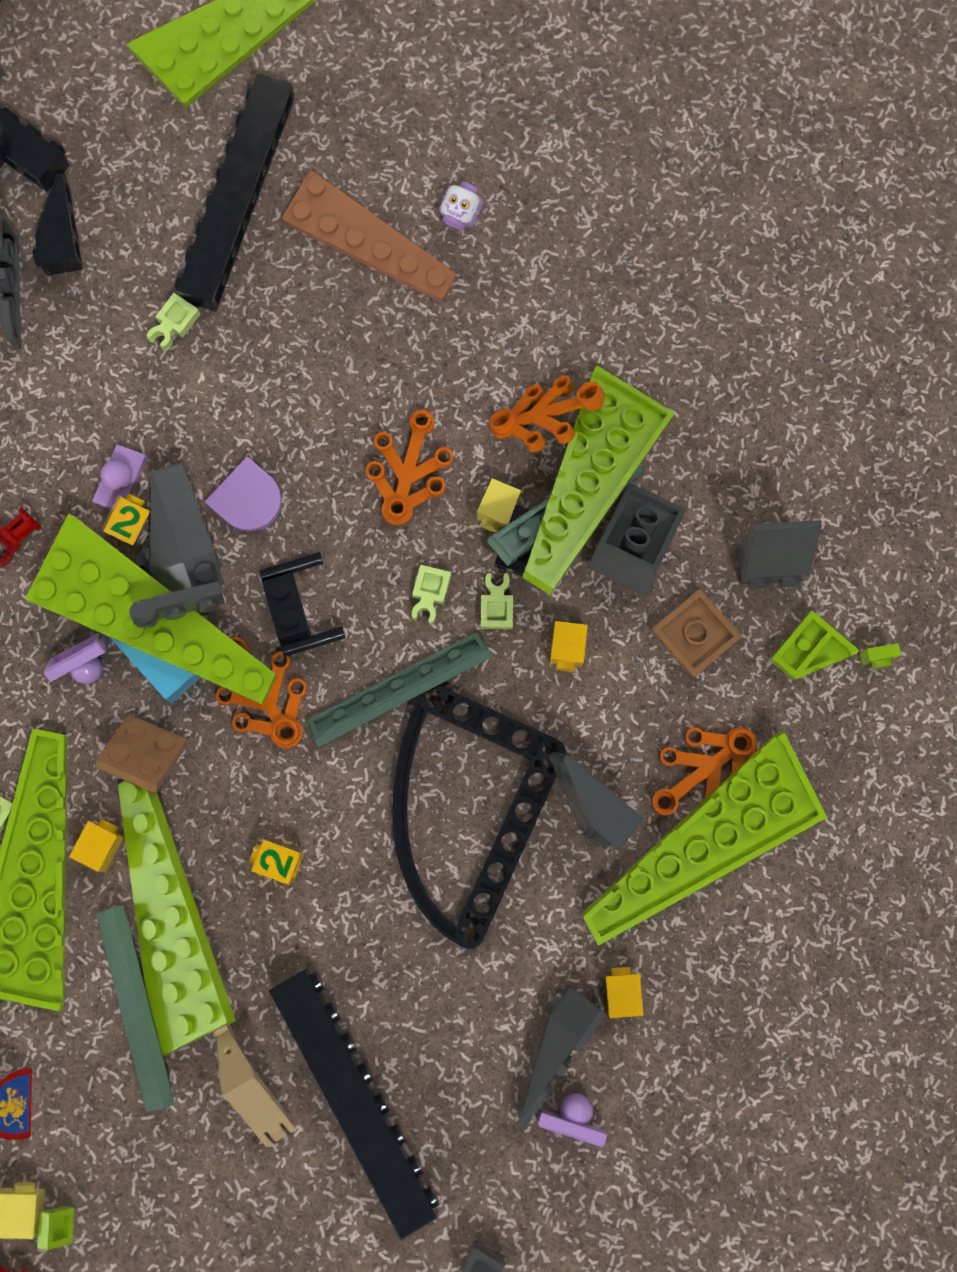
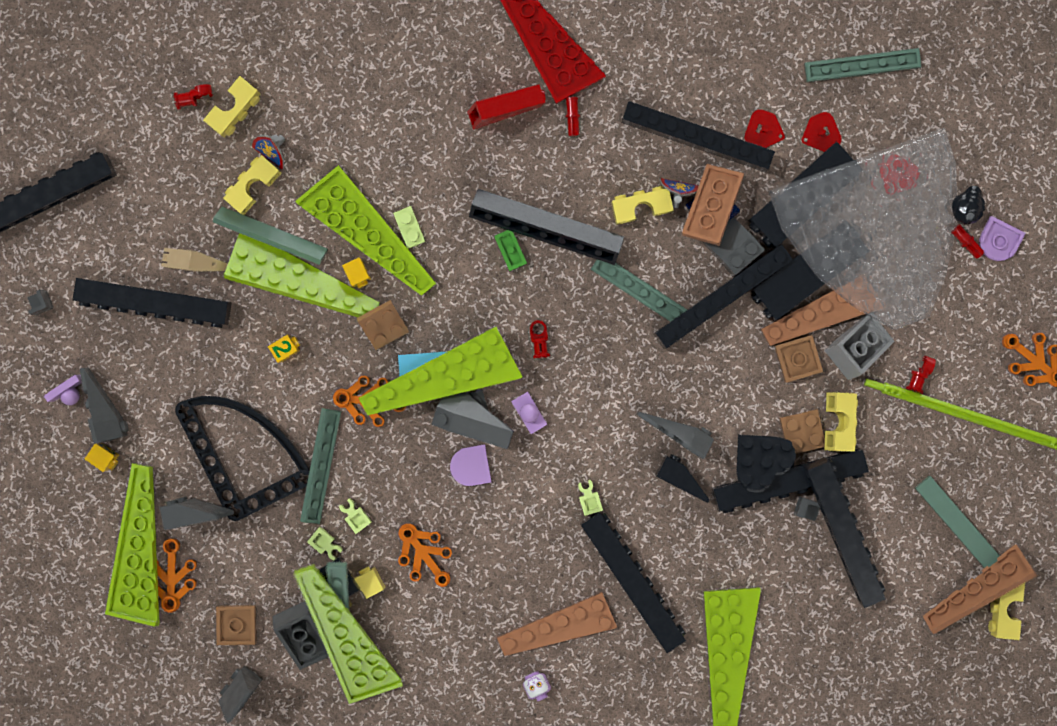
camera: 125 degrees right, 10 degrees up
lime plate [37,1206,75,1250] -> none
lavender tile [43,632,111,684] -> none
yellow brick [101,493,150,545] -> none
dark grey hinge [129,581,225,629] -> none
black plate [259,552,346,657] -> none
orange plant [489,375,605,453] -> none
yellow brick [549,621,588,672] -> none
lime wing [769,610,859,680] -> none
lime plate [859,643,901,670] -> none
none -> light yellow arch [223,155,282,215]

